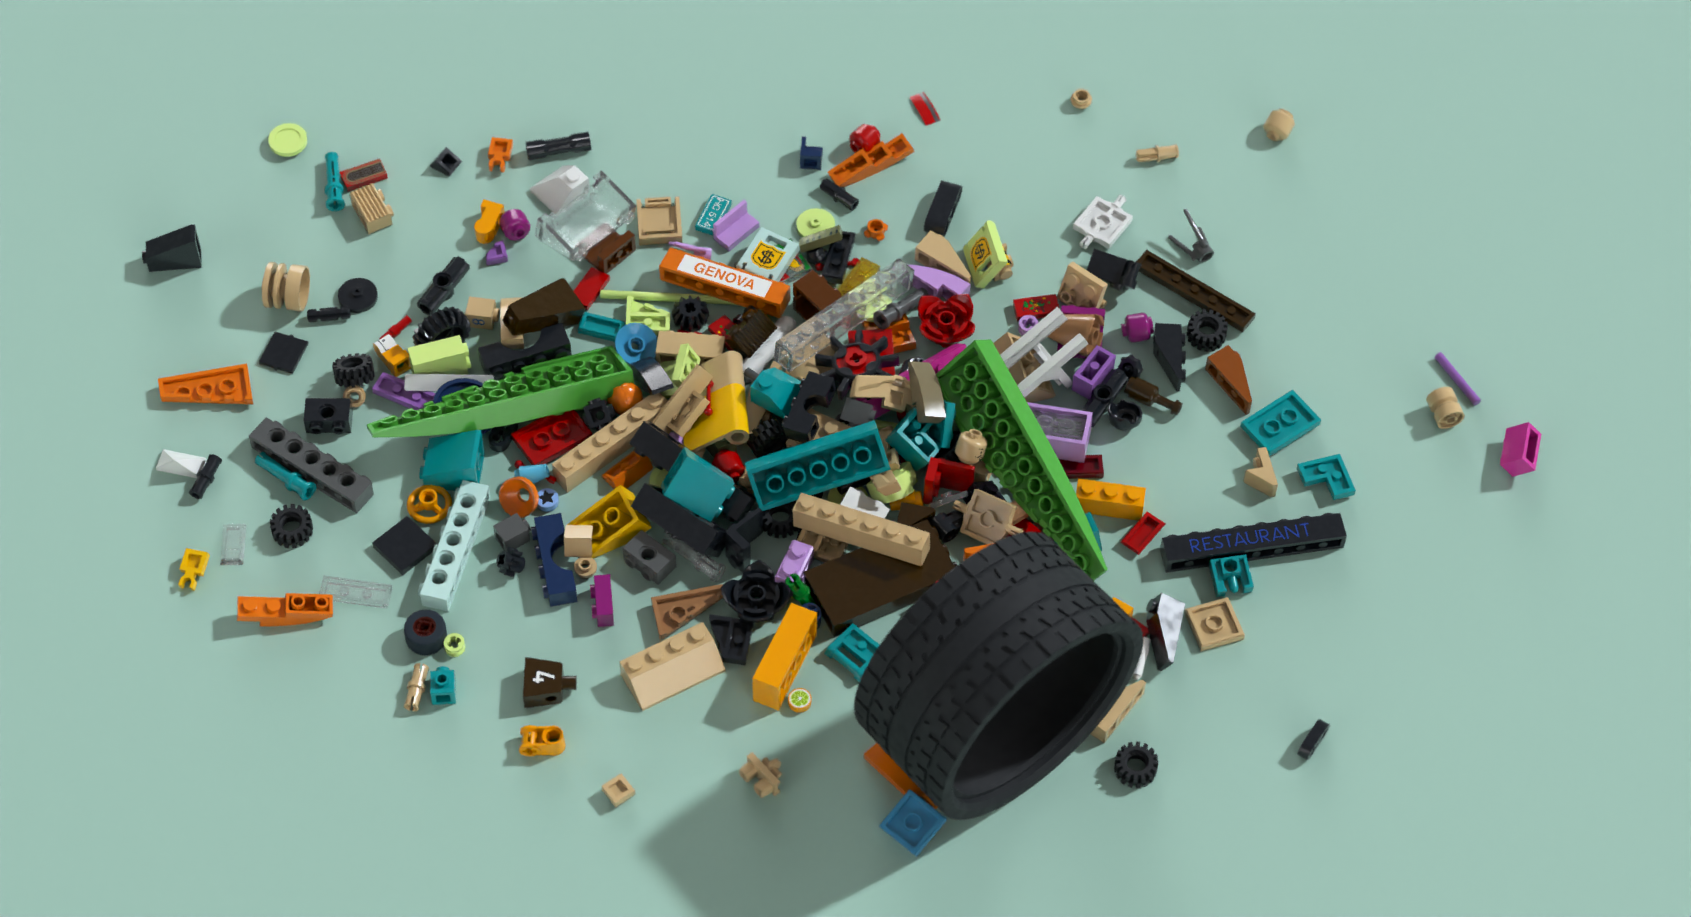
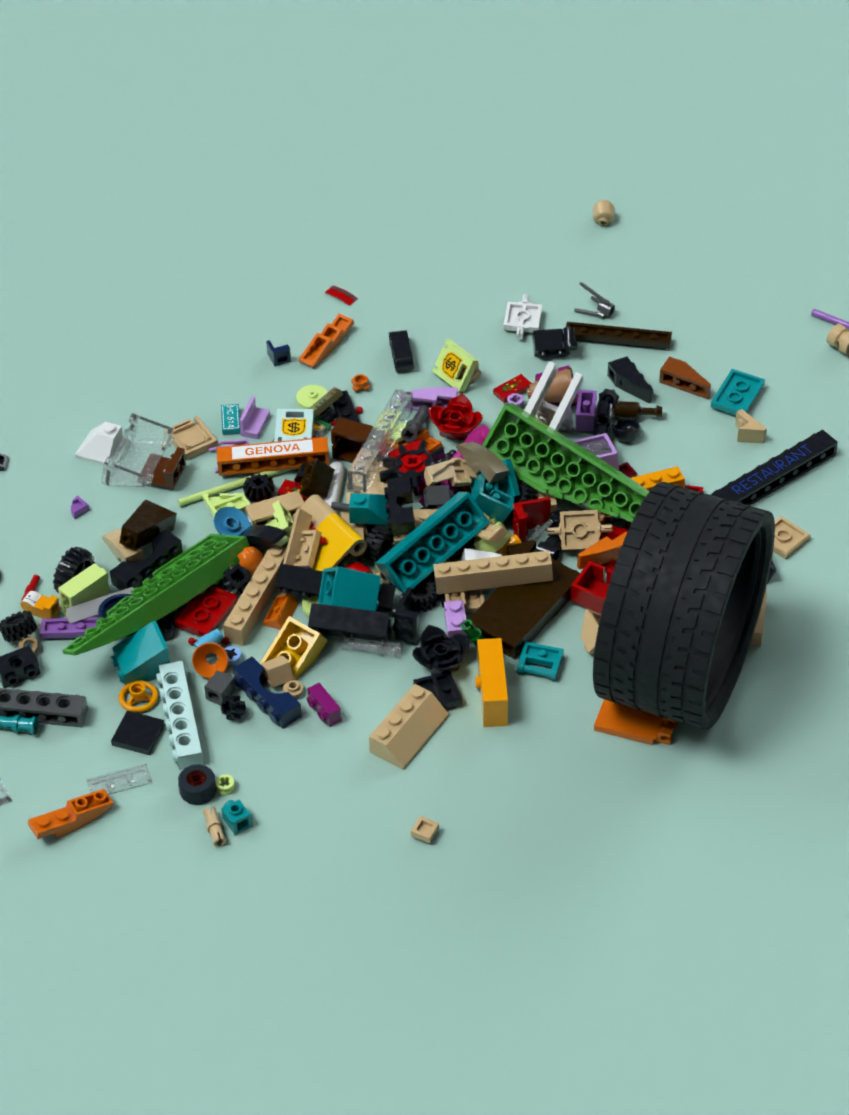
camera: 25 degrees left, 10 degrees down
black tyre [270,504,313,548] -> none
black piece [417,256,470,316] -> none
tan brick [465,296,500,330] -> none
light orange leg [474,199,505,244] -> none
orange plate [488,137,513,173] -> none
magenta head [499,209,531,241] -> none
light orange piece [519,725,566,756] -> none
dark brown torso [523,657,577,708] -> none
black axle [525,131,591,160] -> none
red tile [574,267,610,311] -> none
teal tile [577,312,626,342] -> none
dark grey brick [623,530,676,585] -> none
medium nougat wing [651,584,723,640] -> none
tan hips [739,752,782,798] -> none
tile [788,688,812,713] -> none
black axle [820,179,859,211] -> none
clear yellow hinge [838,257,880,310] -> none
red head [849,124,880,153] -> none
dark azure tile [879,789,947,857] -> none
tan slope [915,230,971,284] -> none
tan head [955,429,987,465] -> none
tan plate [1057,262,1108,309] -> none
tan plate [1071,89,1092,109] -> none
black tyre [1114,741,1158,788] -> none
magenta head [1121,312,1154,343] -> none
tan axle [1136,144,1179,162] -> none
black tyre [1187,309,1228,352] -> none
teal brick [1209,554,1254,597] -> none
teal plate [1296,454,1356,500] -> none

